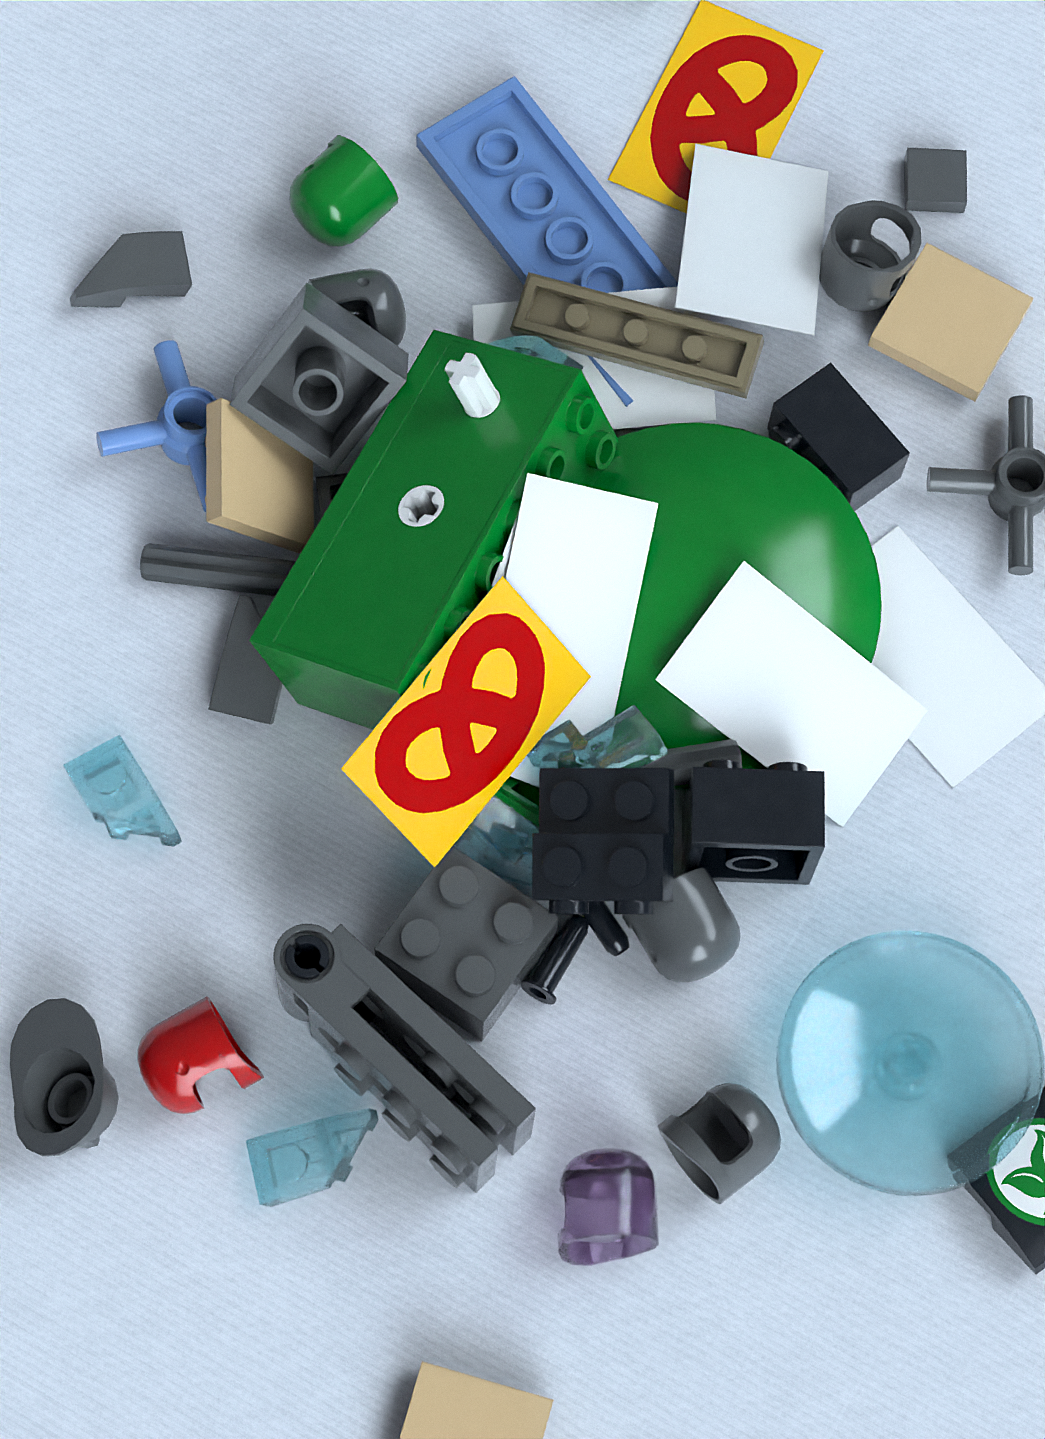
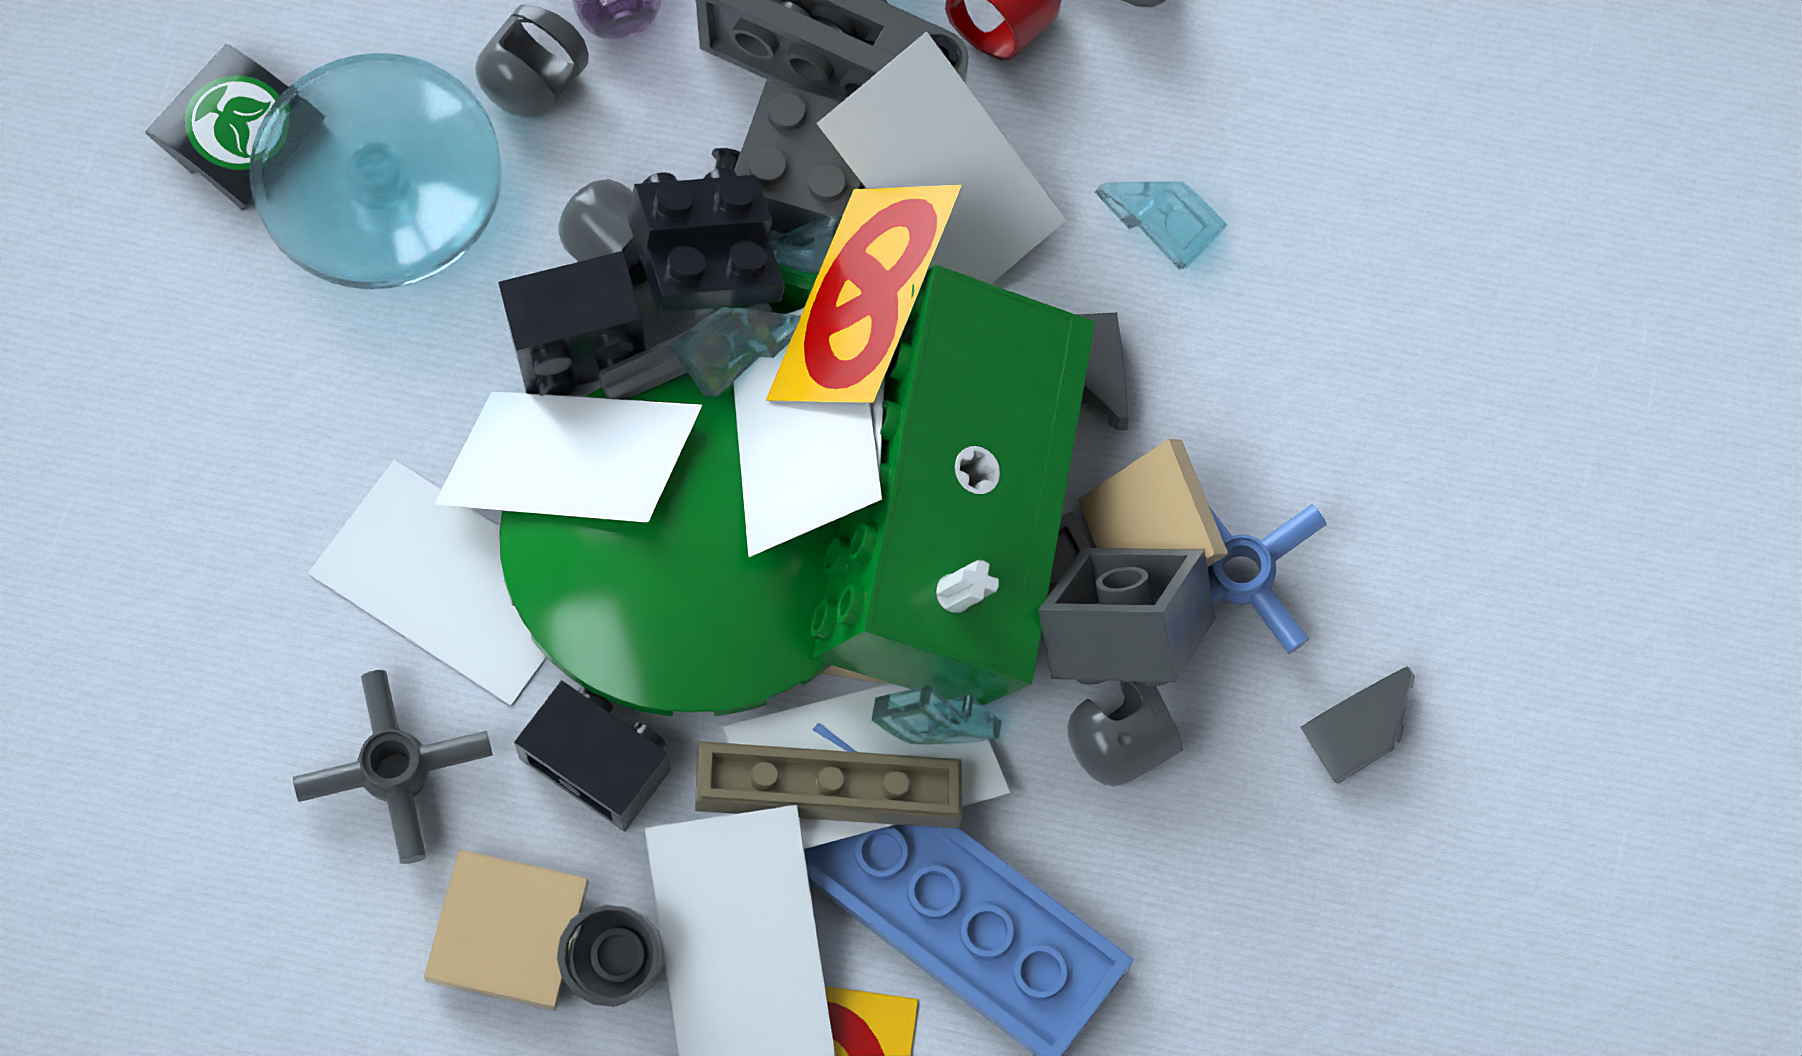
camera: 165 degrees right, 0 degrees up
dark grey axle [140,543,296,596] -> none
green helmet [289,135,398,247] -> none
none -> white sticker [816,31,1067,284]

